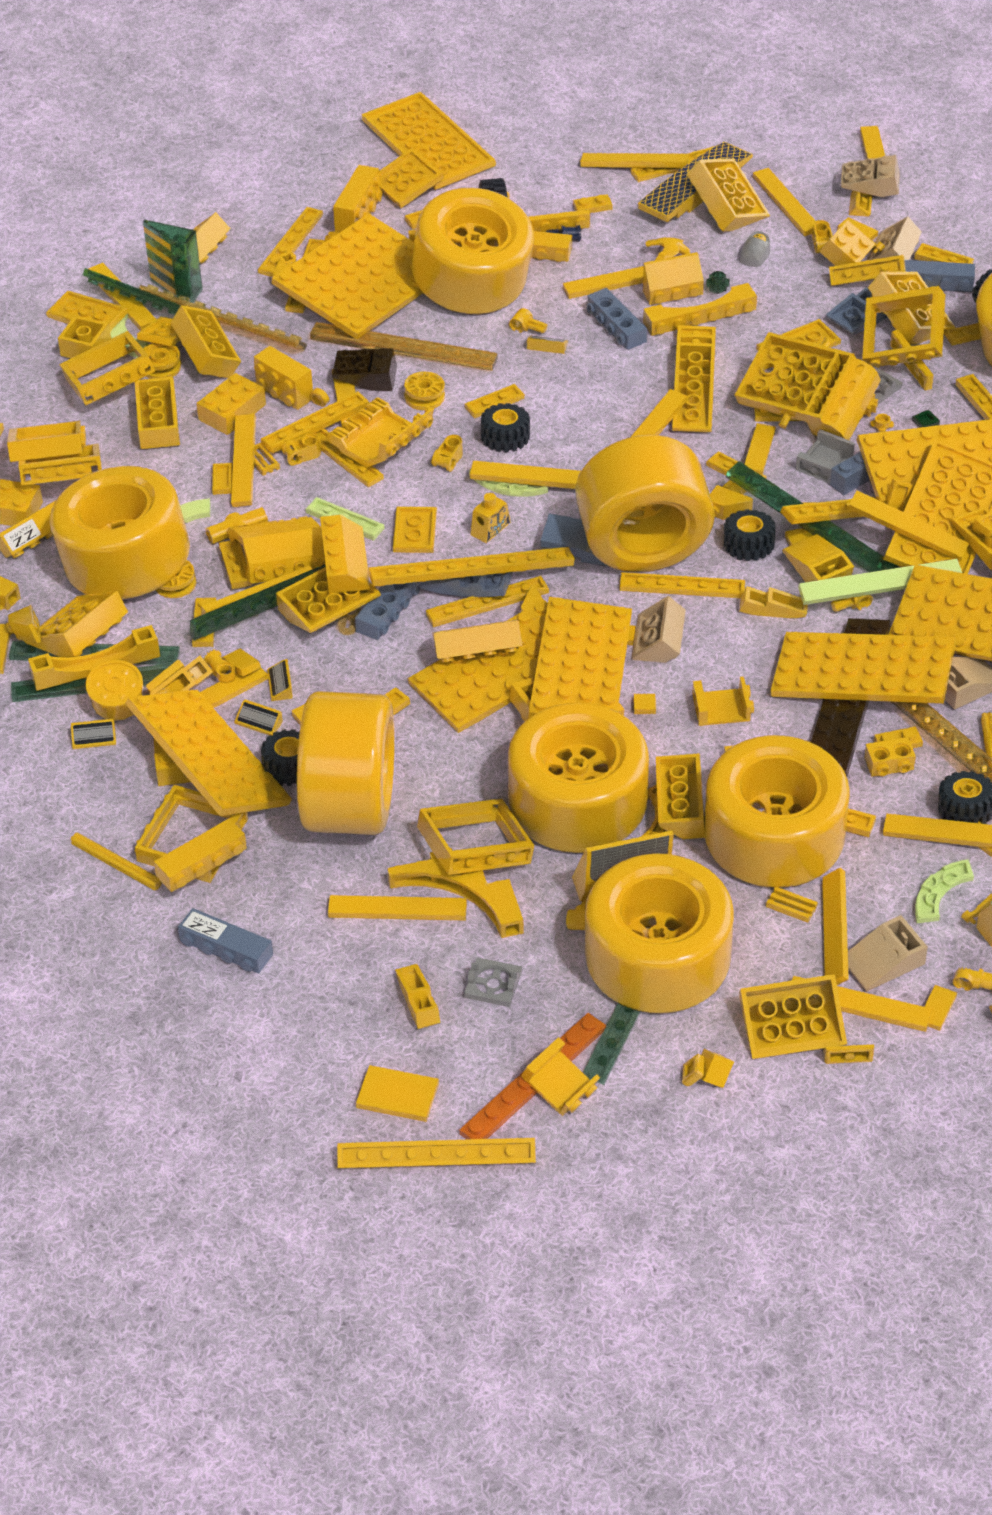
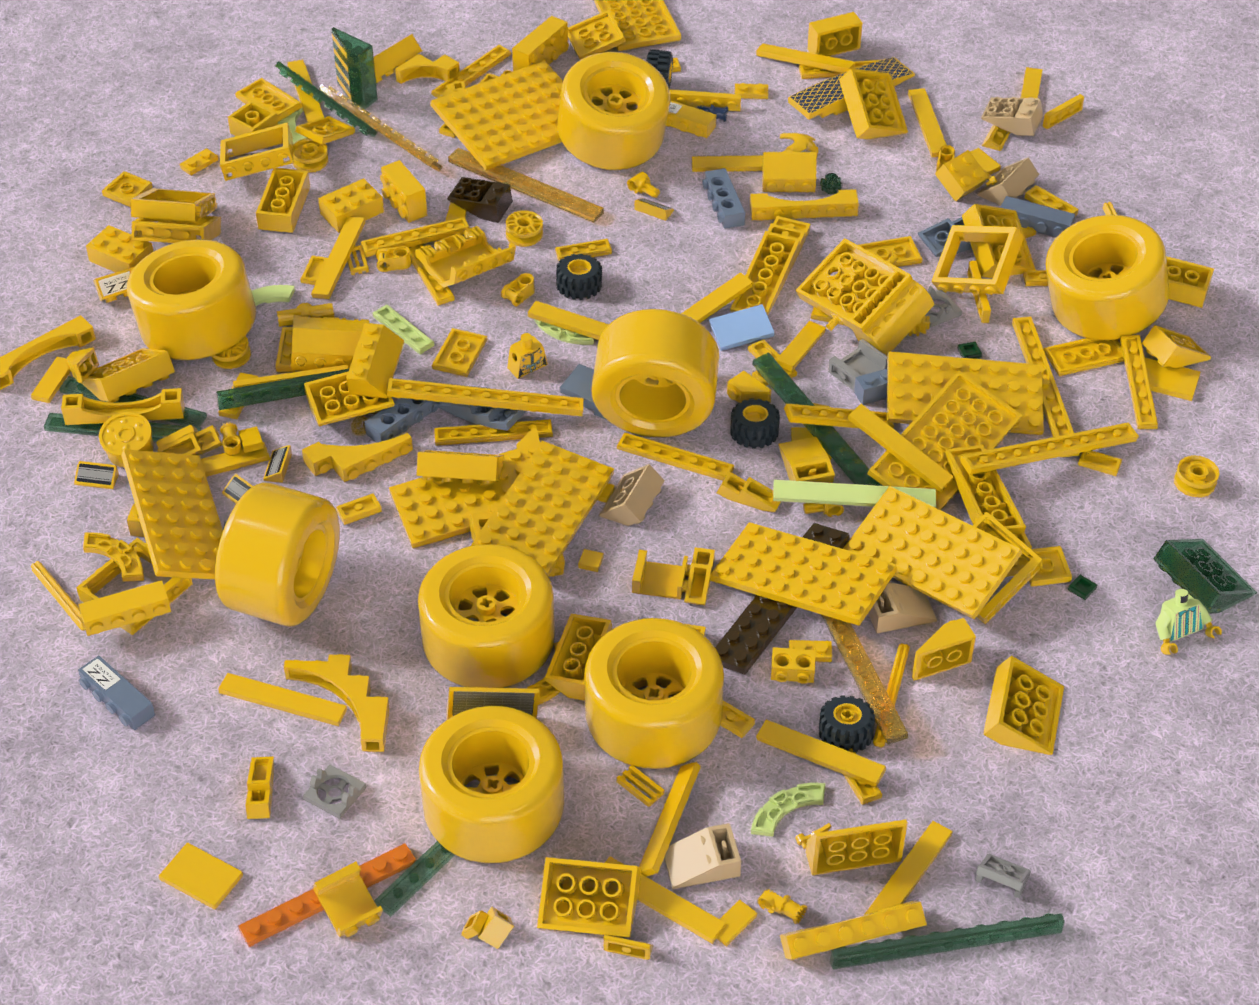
camera: 15 degrees right, 0 degrees up
yellow brick [170,305,241,378] -> none
yellow tile [310,388,329,407] -> none
yellow plate [337,1138,536,1169] -> none
yellow window [417,798,534,875] -> none
light grey piece [740,231,771,267] -> none
yellow plate [829,255,906,286] -> none
yellow plate [870,413,894,432] -> none
yellow tile [885,479,913,512] -> none
none -> yellow tile [83,532,144,582]
none -> yellow plate [179,148,218,176]
none -> yellow arch [302,433,413,482]
none -> yellow arch [395,54,460,84]
none -> yellow slope [684,547,715,606]
none -> light blue tile [709,304,775,351]
none -> yellow brick [807,11,863,57]
none -> yellow tile [1043,94,1084,129]

